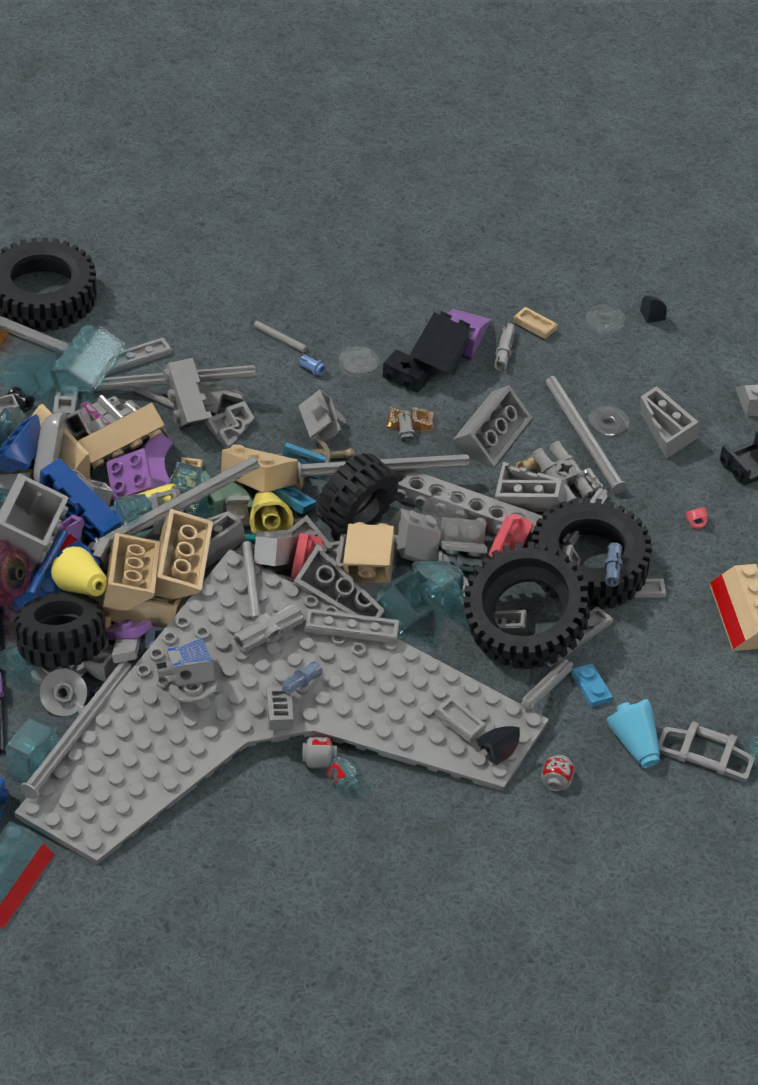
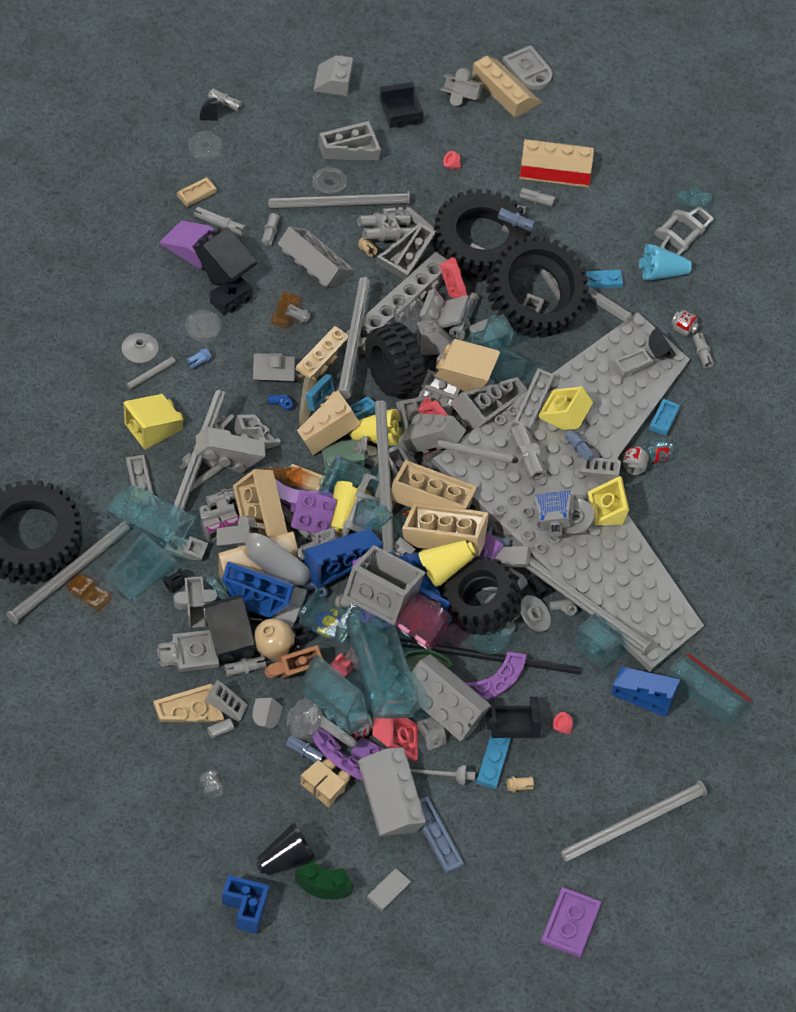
camera: 75 degrees left, 10 degrees up
none -> light grey dish [122,333,159,363]
none -> light yellow slope [123,394,184,450]
none -> light grey axle [208,89,242,112]
none -> light grey axle [261,213,280,246]
none -> clear orange slope [263,467,302,486]
none -> blue arm [268,395,294,411]
none -> tan bracket [295,326,349,380]
none -> light grey axle [520,188,555,208]
none -> light yellow slope [538,386,593,430]
none -> light yellow slope [588,476,629,525]
none -> dark azure plate [649,399,680,436]
none -> light grey pin [692,333,714,368]

